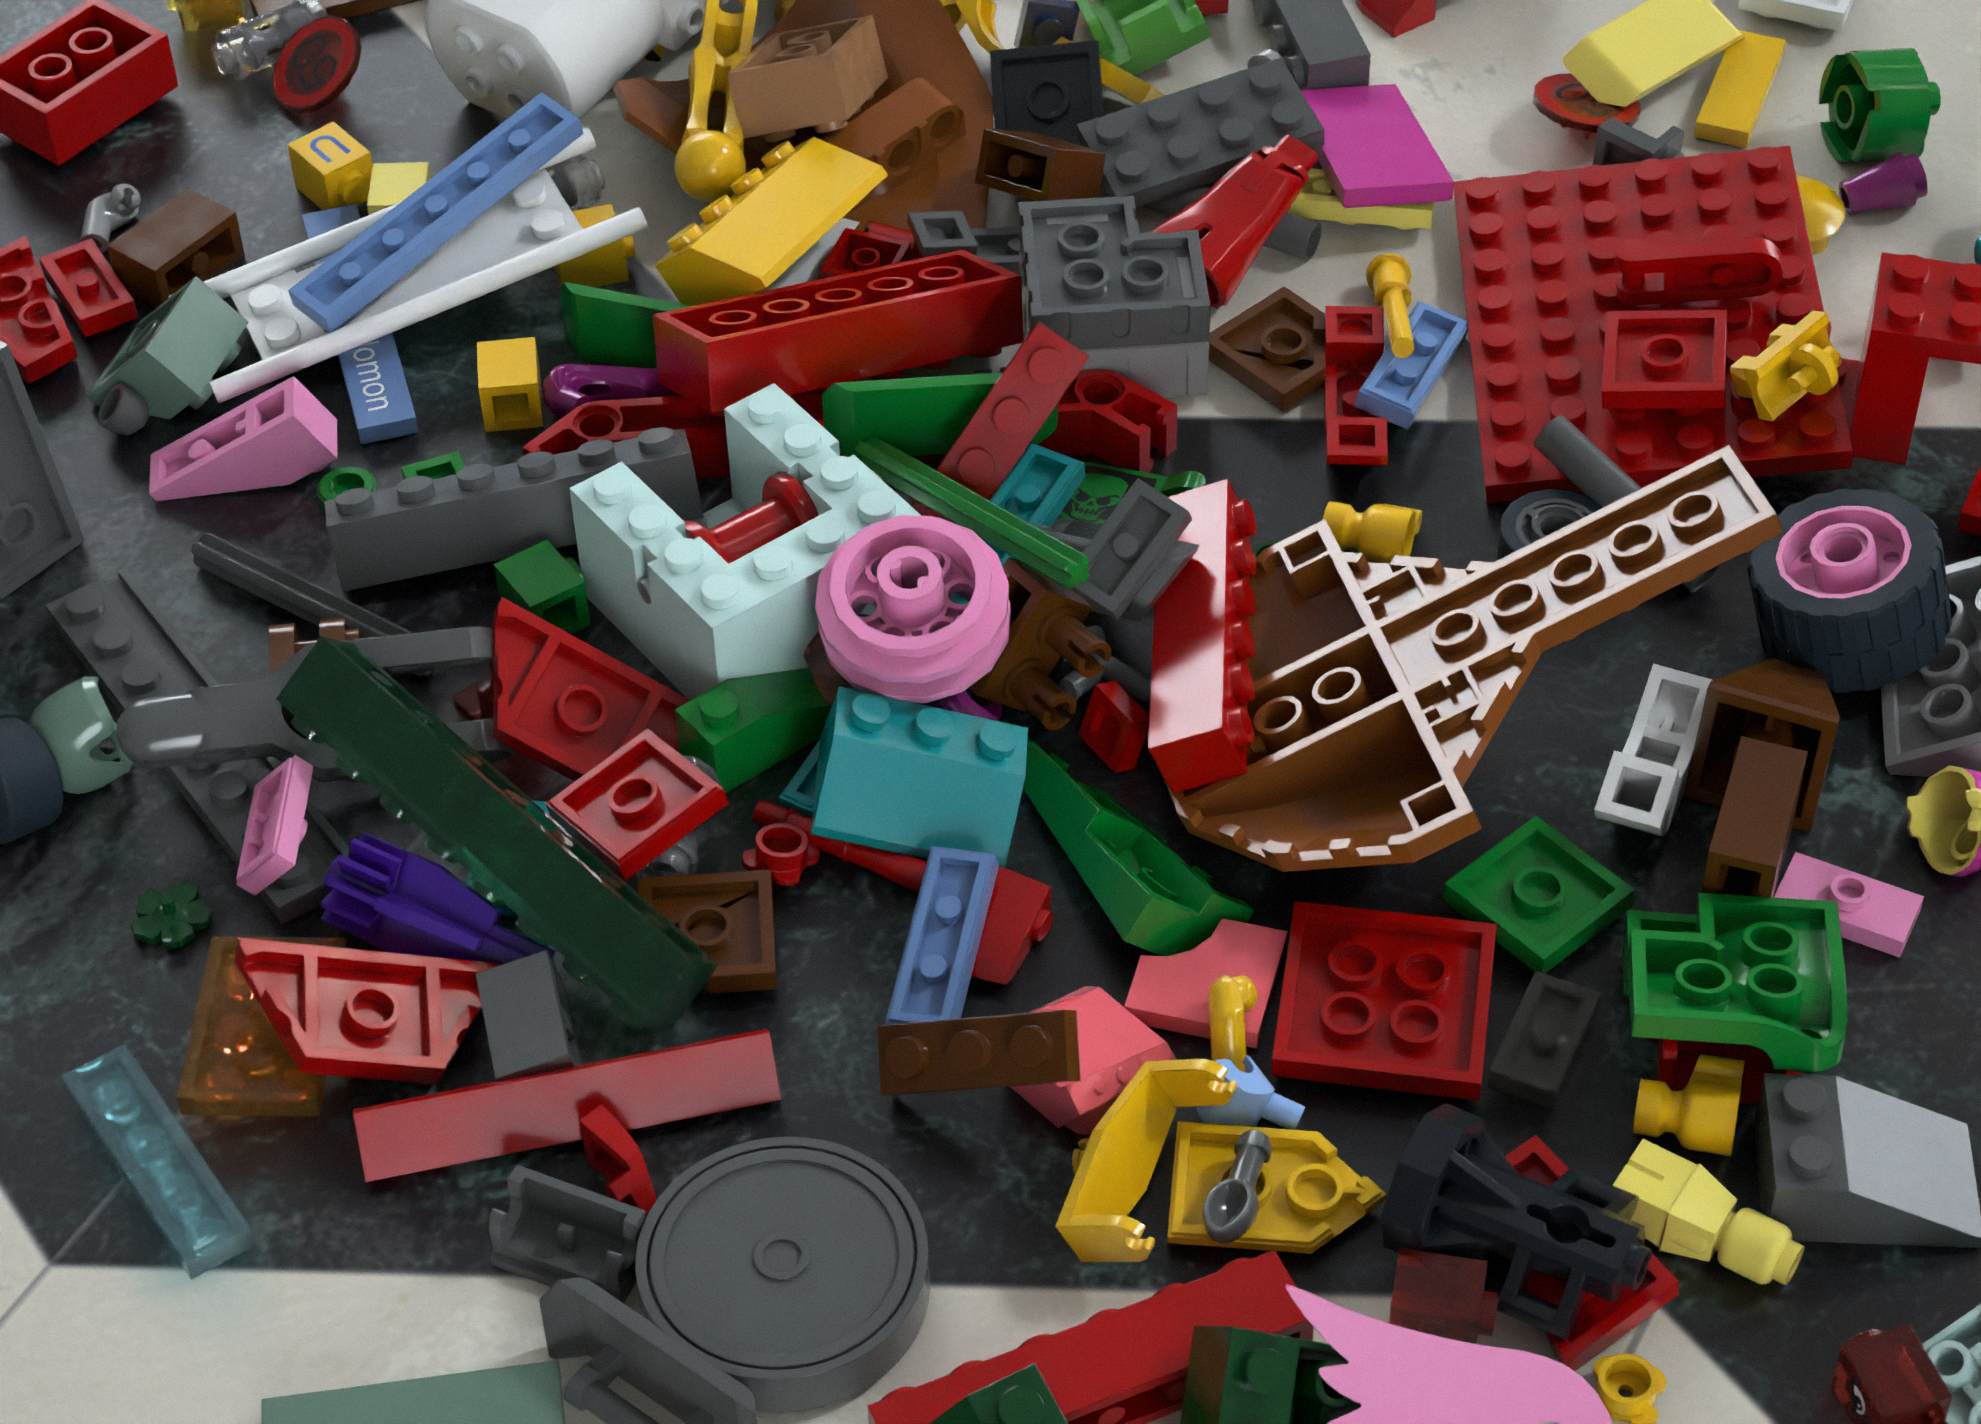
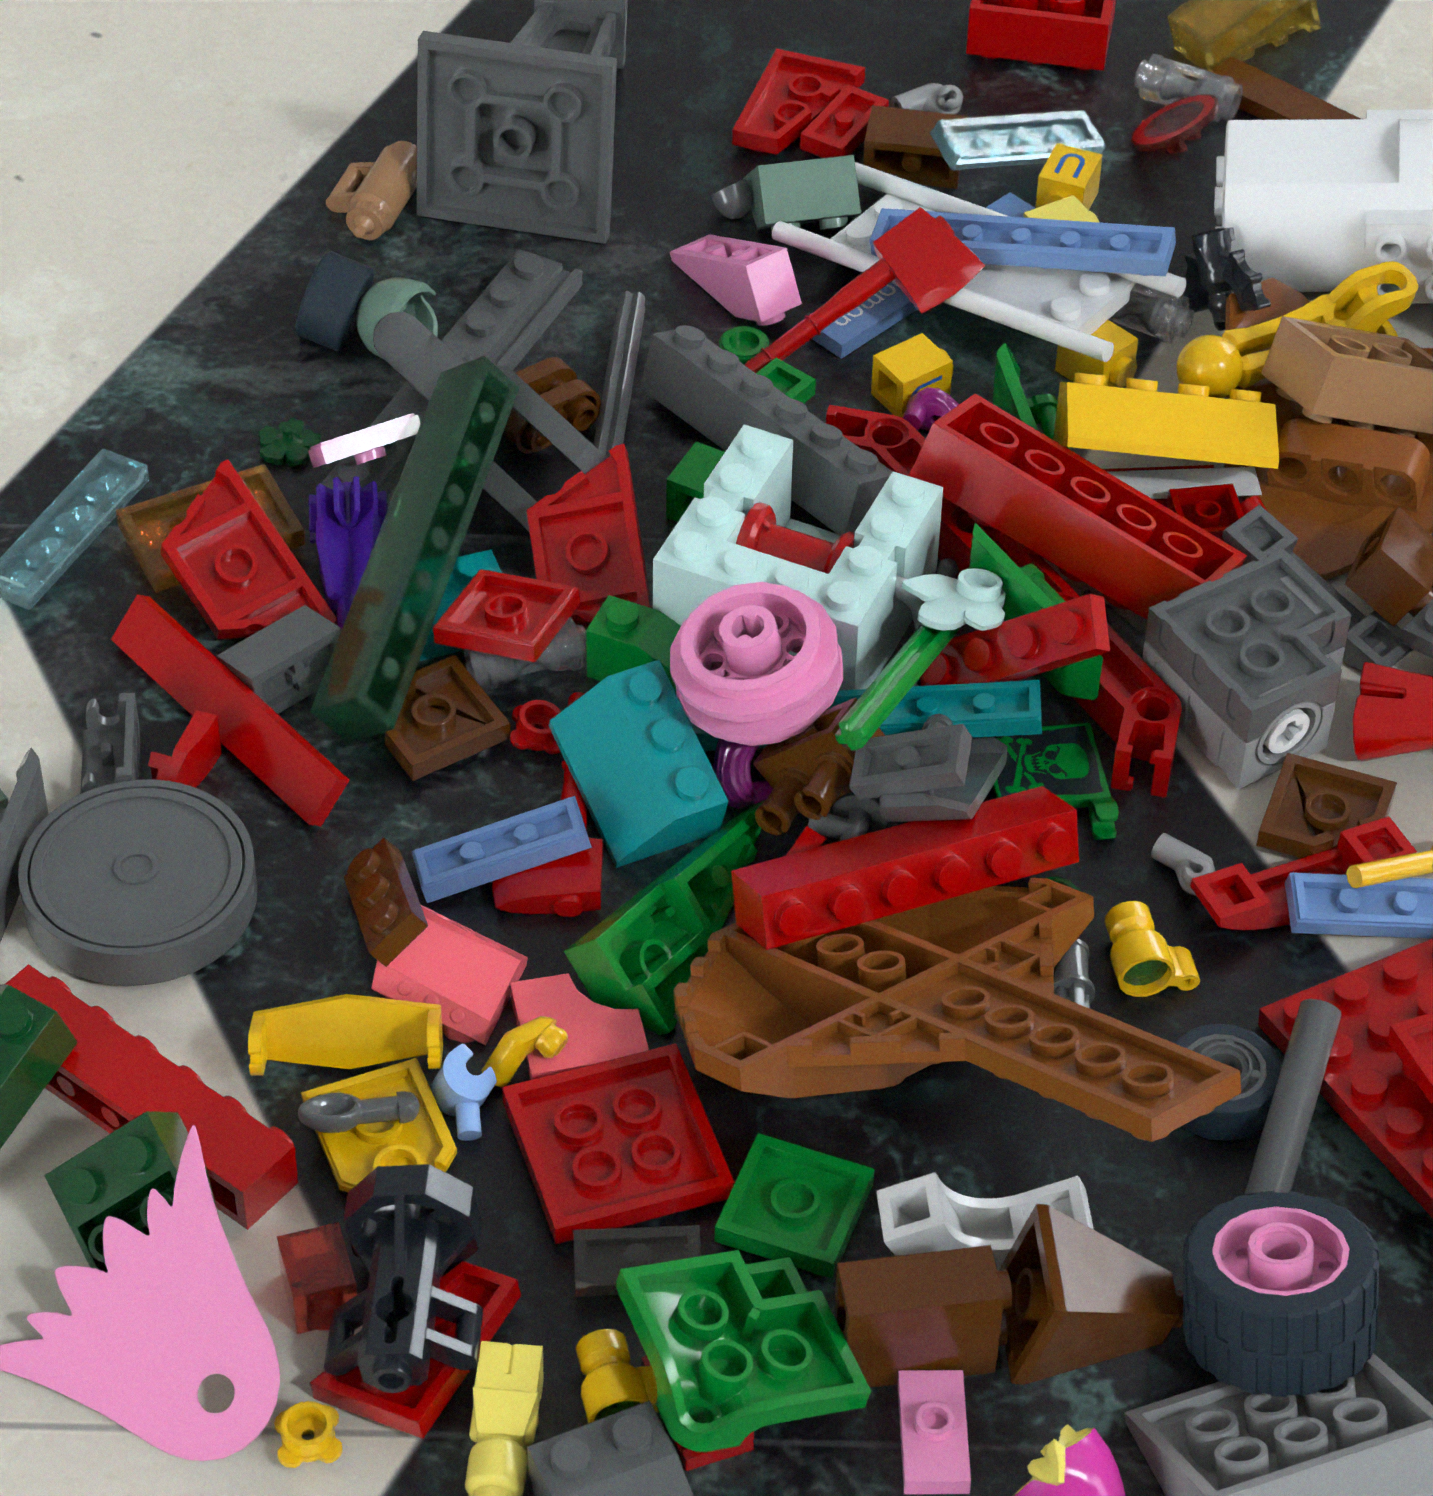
camera: 60 degrees right, 0 degrees up
none -> red piece [743,207,985,373]
none -> light aqua plate [902,568,1005,631]
none -> clear light blue plate [930,110,1106,170]
none -> light grey arm [1151,833,1215,896]
none -> black animal [1180,227,1271,331]

